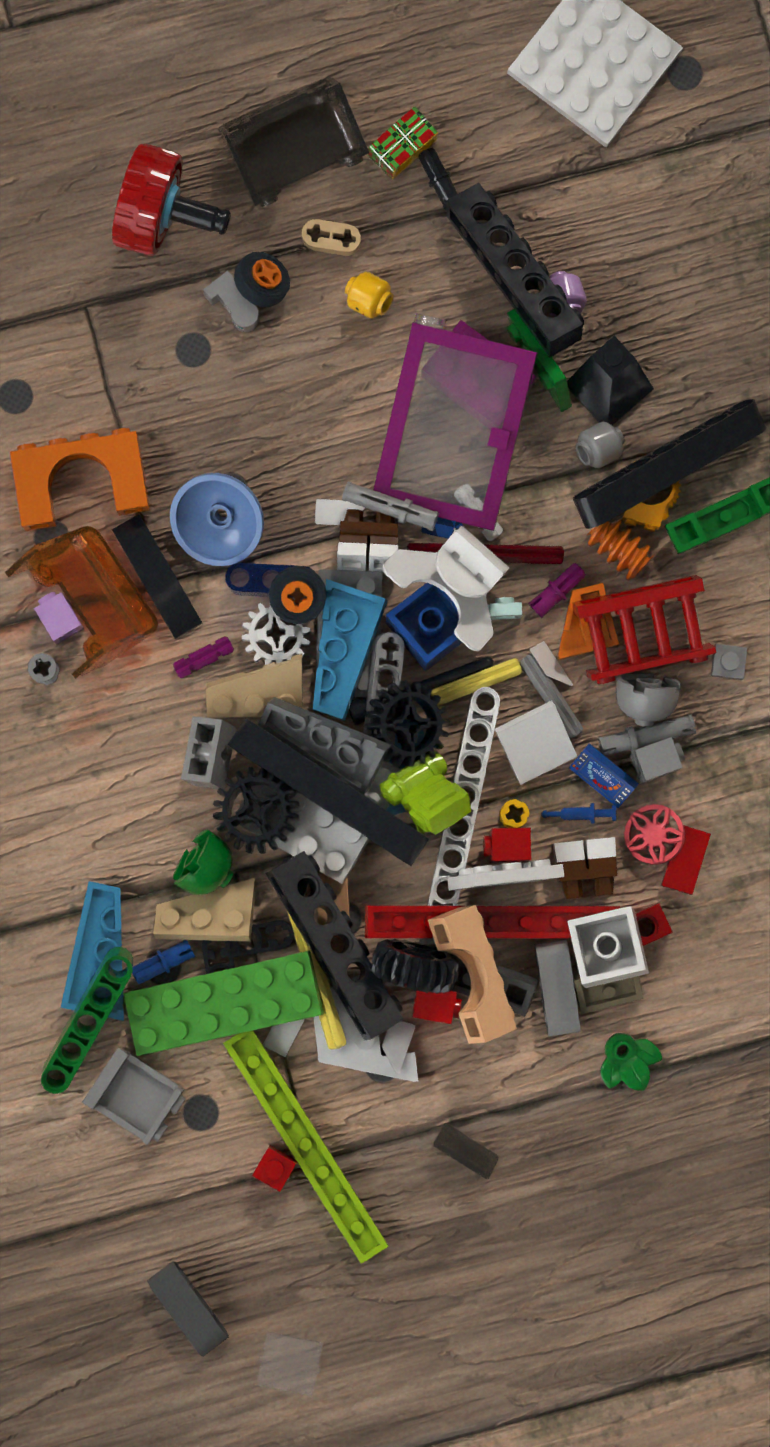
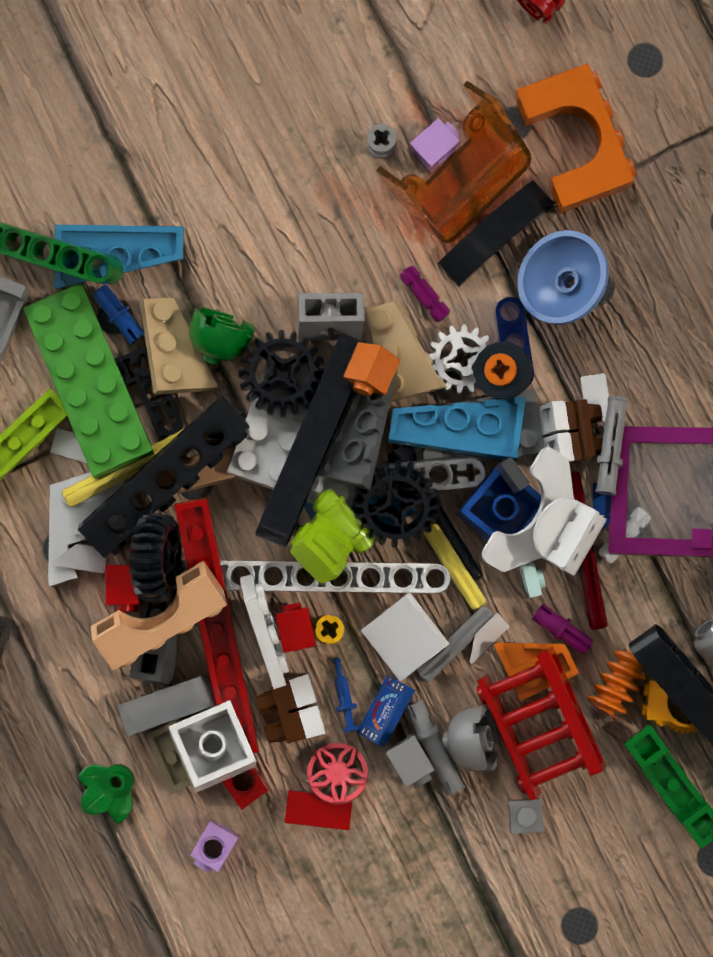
camera: 85 degrees right, 0 degrees up
none -> lavender brick [190,819,240,873]
none -> orange brick [343,342,401,396]
none -> dark grey tile [496,458,529,494]

